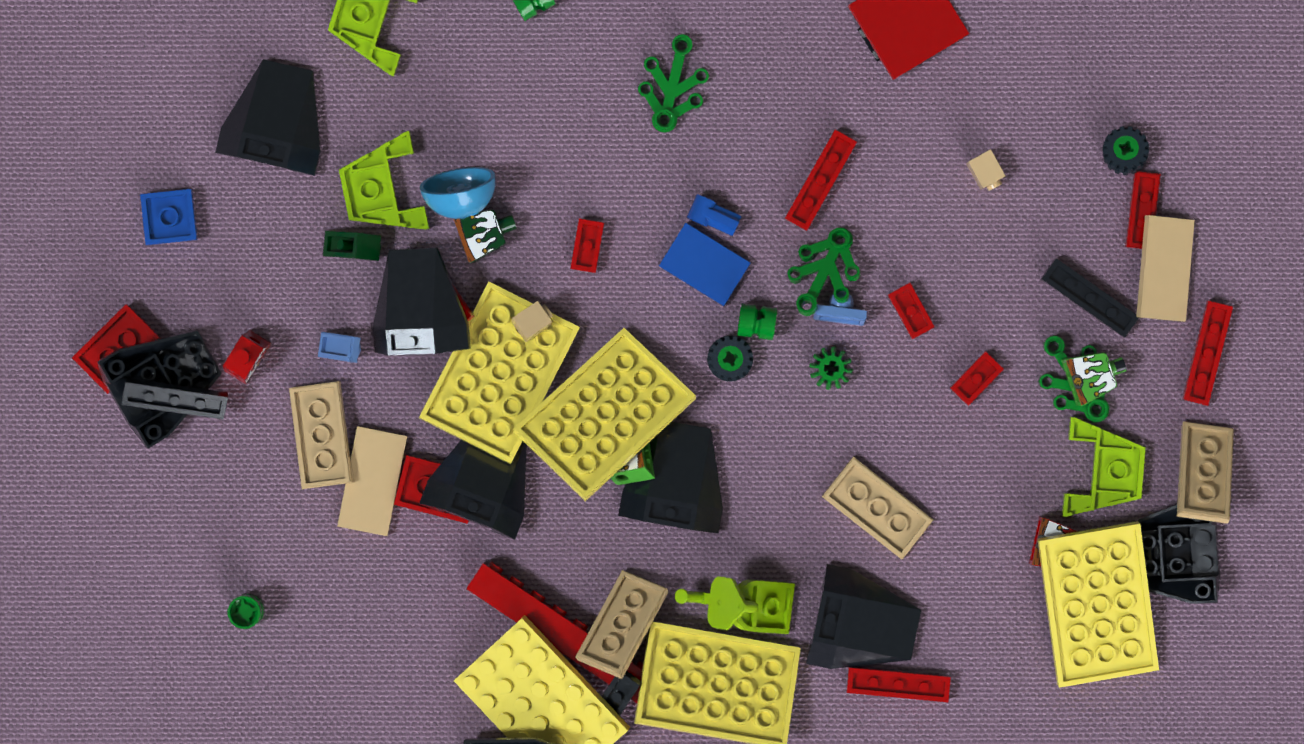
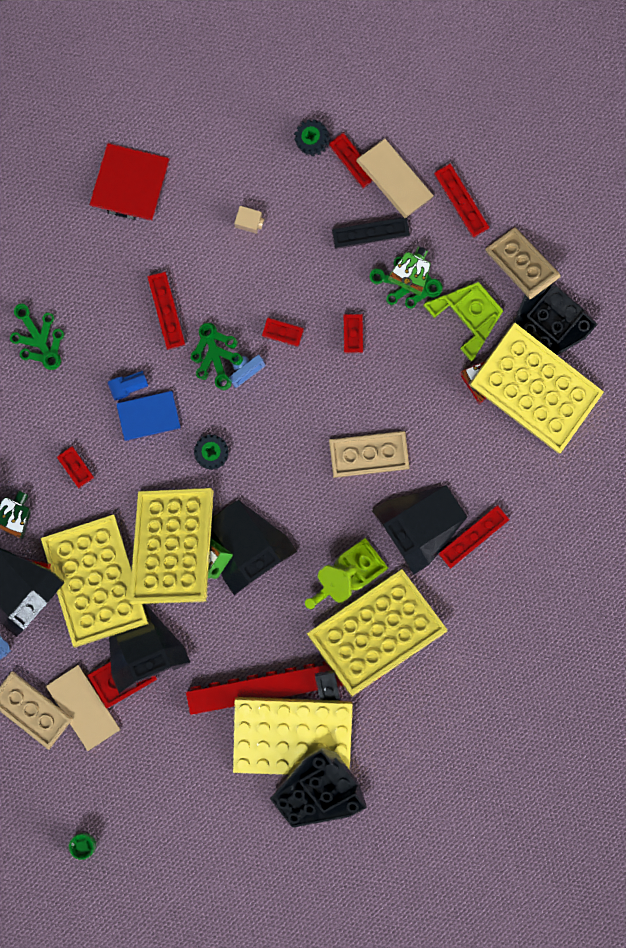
camera: 40 degrees left, 5 degrees down
tan brick [511,301,553,343] -> none
tan tile [576,570,668,679] -> none
green wheel [737,303,777,340] -> none
green gear [809,347,853,390] -> none

